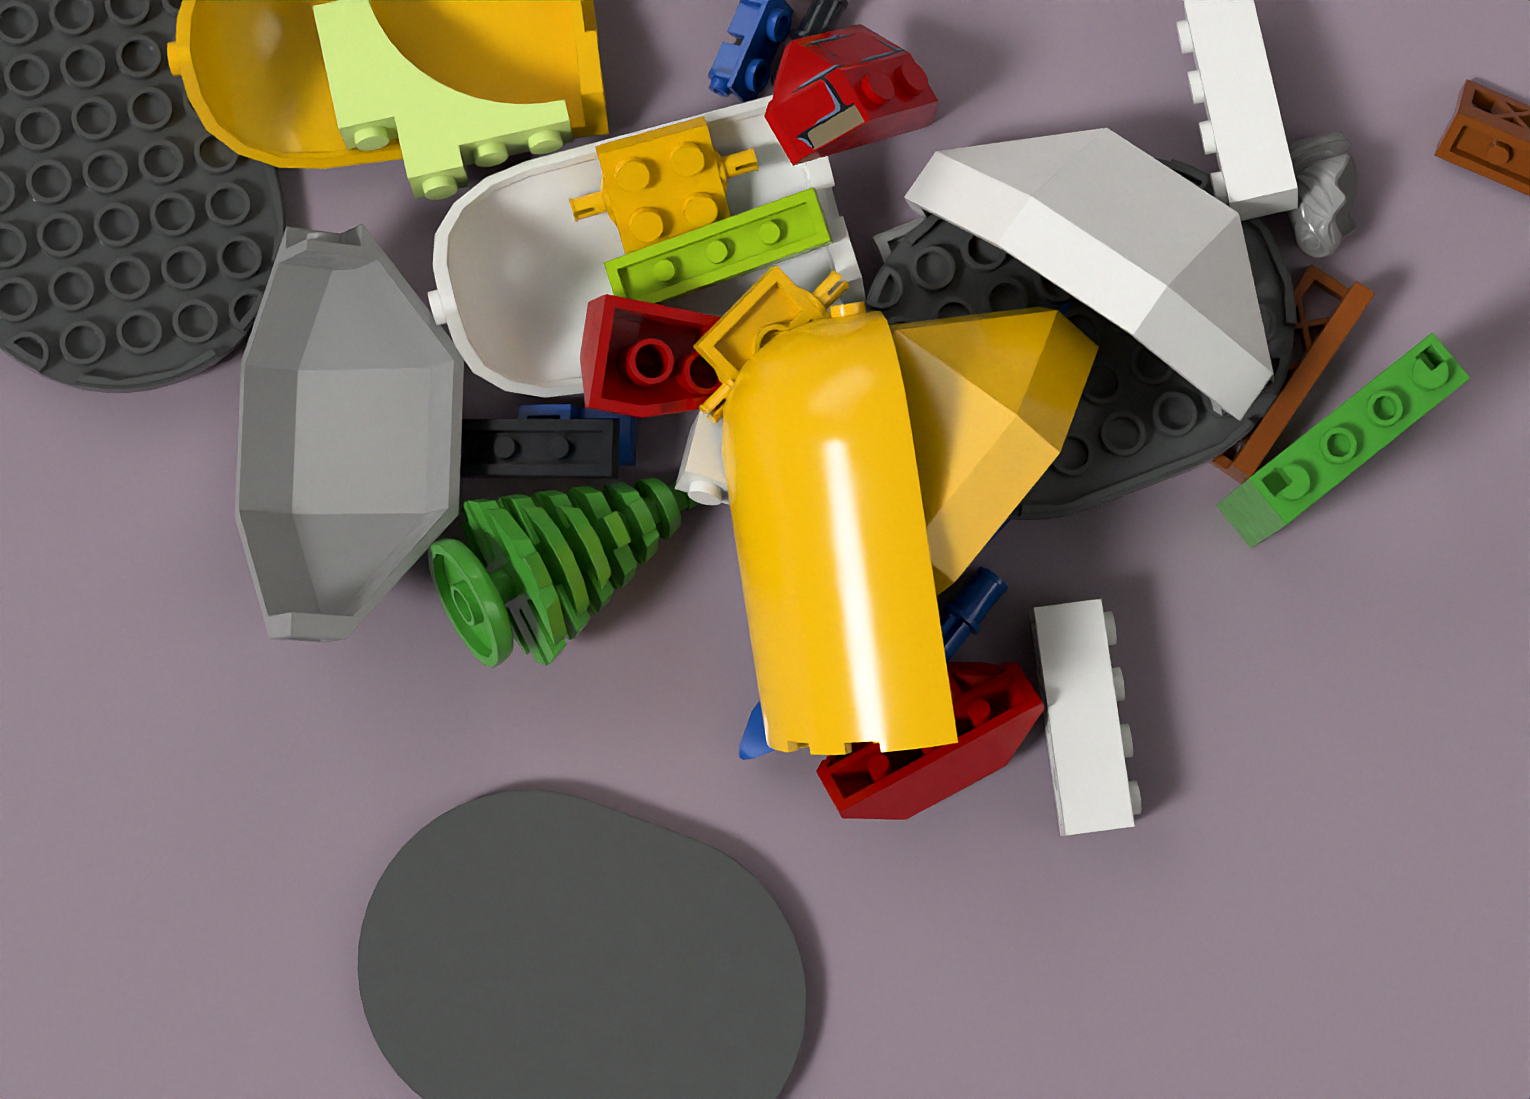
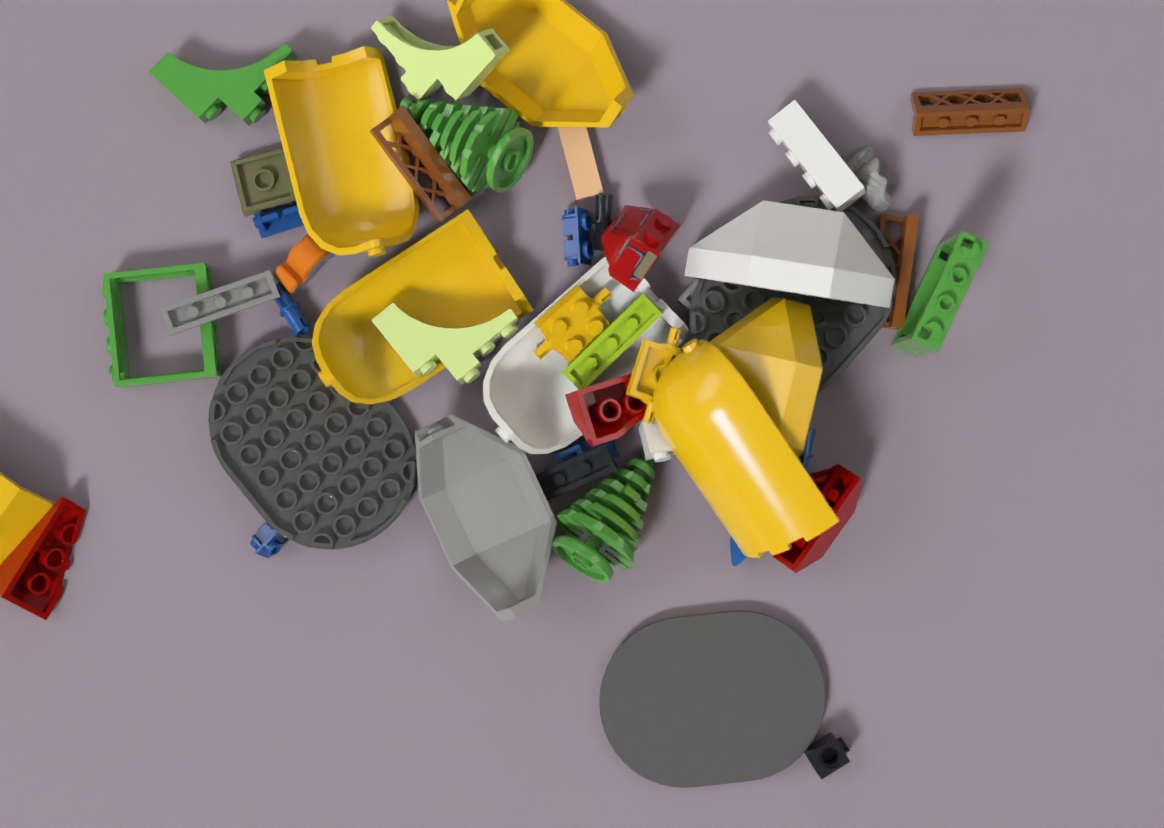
camera: 30 degrees left, 5 degrees up
white brick [1029,599,1142,836] -> none

